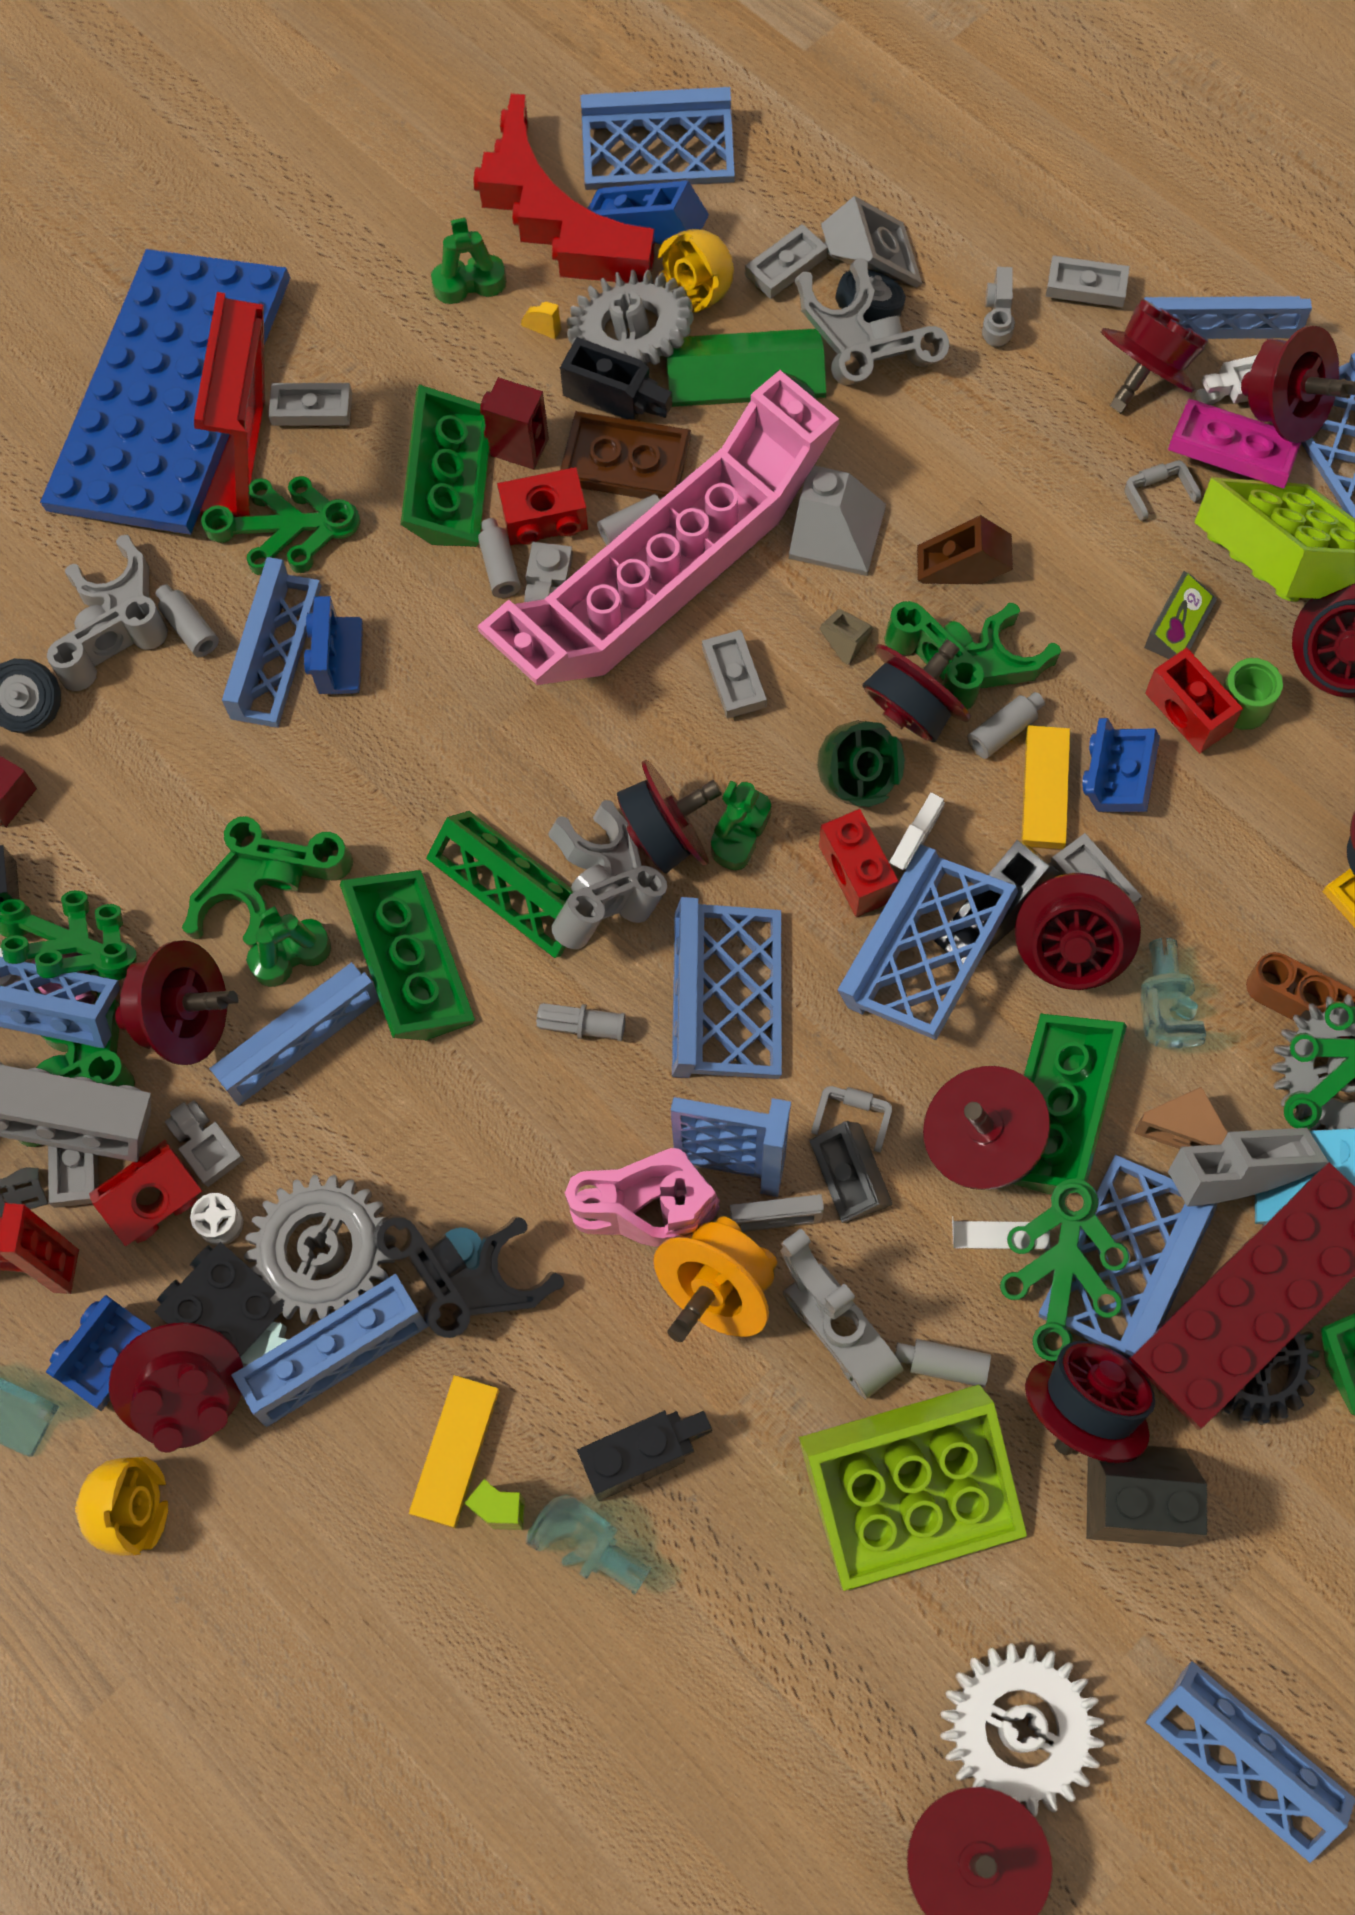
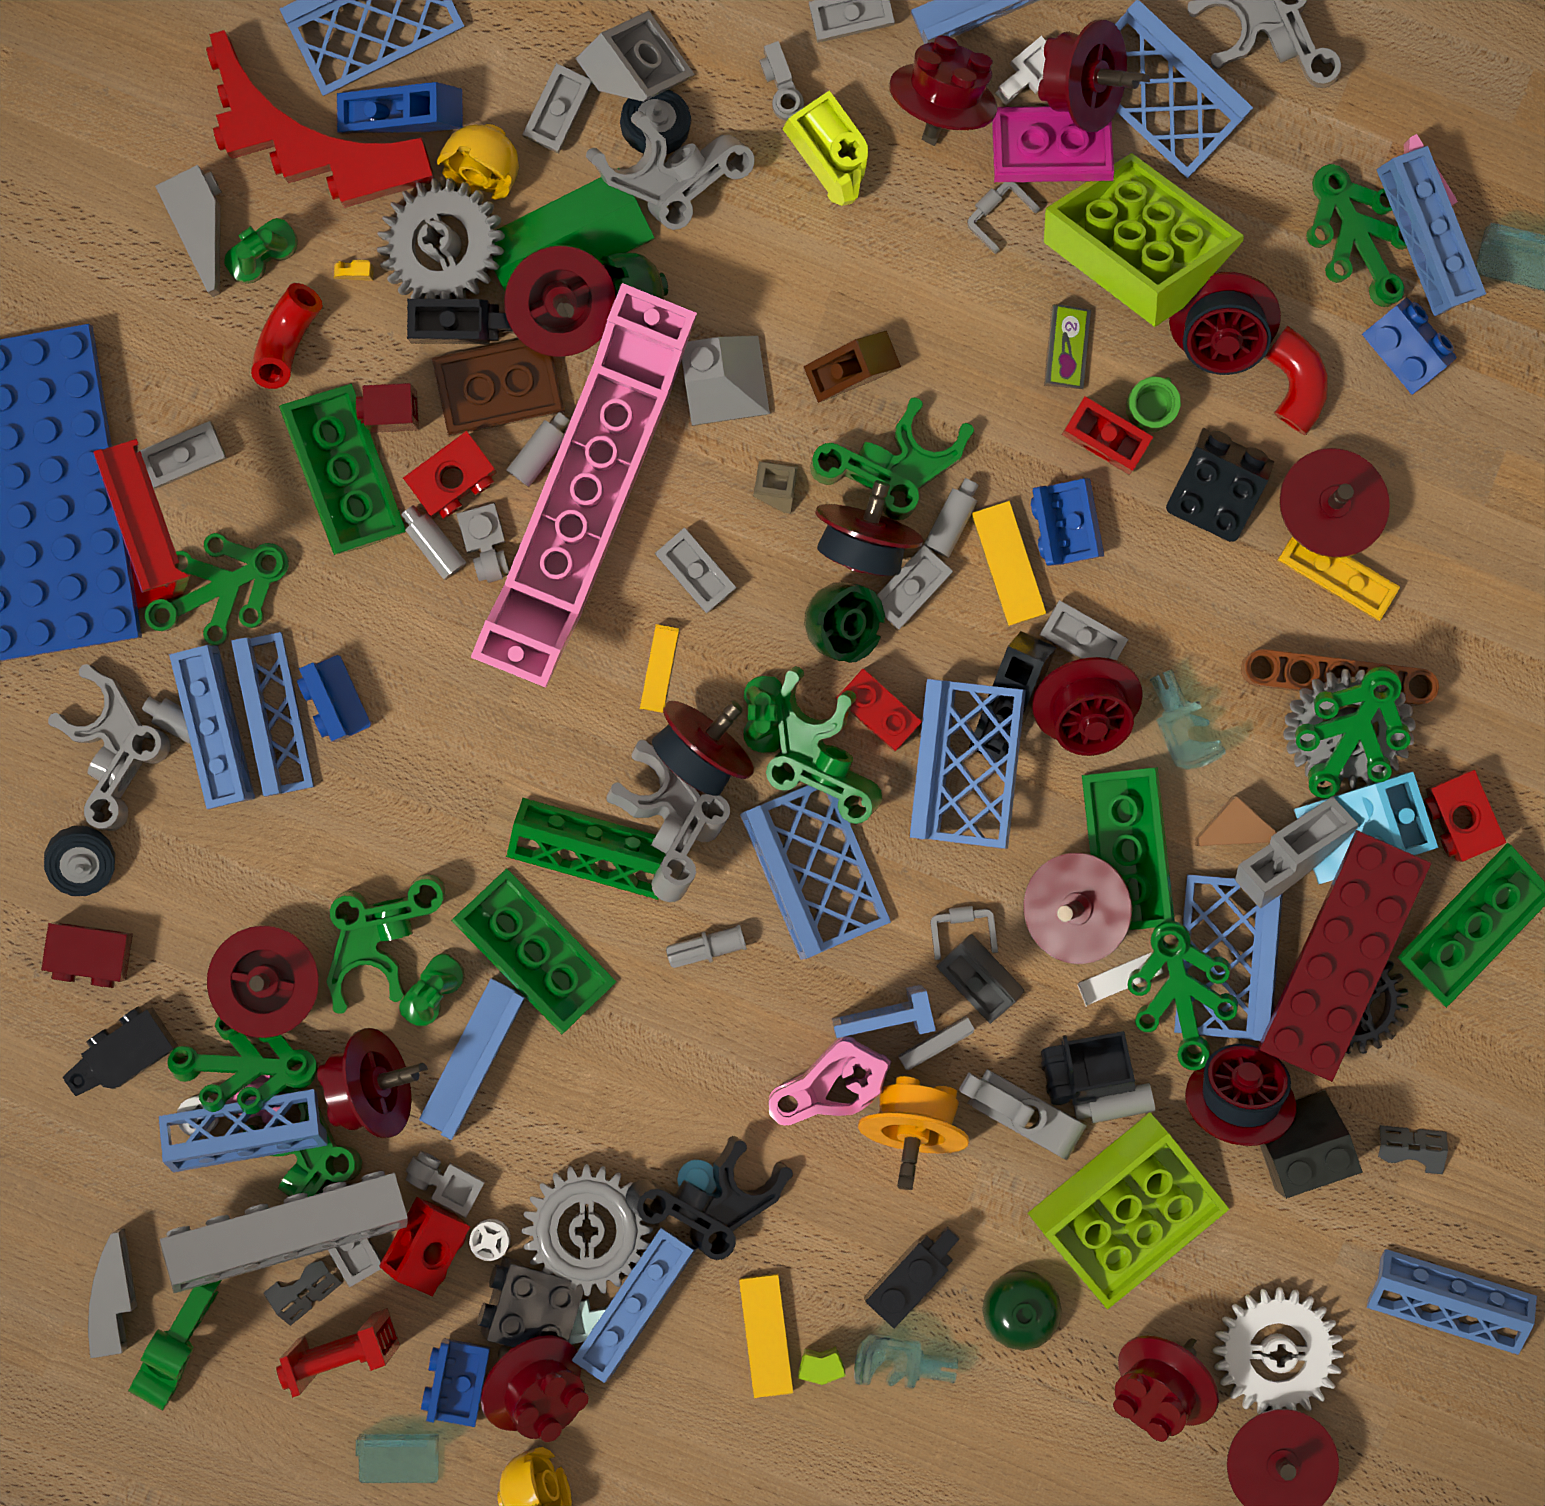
camera: 20 degrees left, 20 degrees up
white tile [889,792,945,870] -> none
none -> light grey slope [155,165,222,297]
none -> medium blue fence [169,645,255,809]
none -> dark red piece [207,926,319,1038]
none -> red cylinder [251,283,323,389]
none -> dark red piece [504,246,616,357]
none -> yellow piece [640,624,679,713]
none -> green piece [766,666,882,824]
none -> neon yellow piece [782,90,868,206]
none -> light grey plate [877,545,953,630]
none -> dark green cylinder [982,1270,1062,1351]
none -> black piece [1041,1031,1135,1105]
none -> dark red piece [1113,1335,1219,1442]
none -> black bracket [1166,428,1274,542]
none -> dark grey piece [1378,1125,1448,1175]

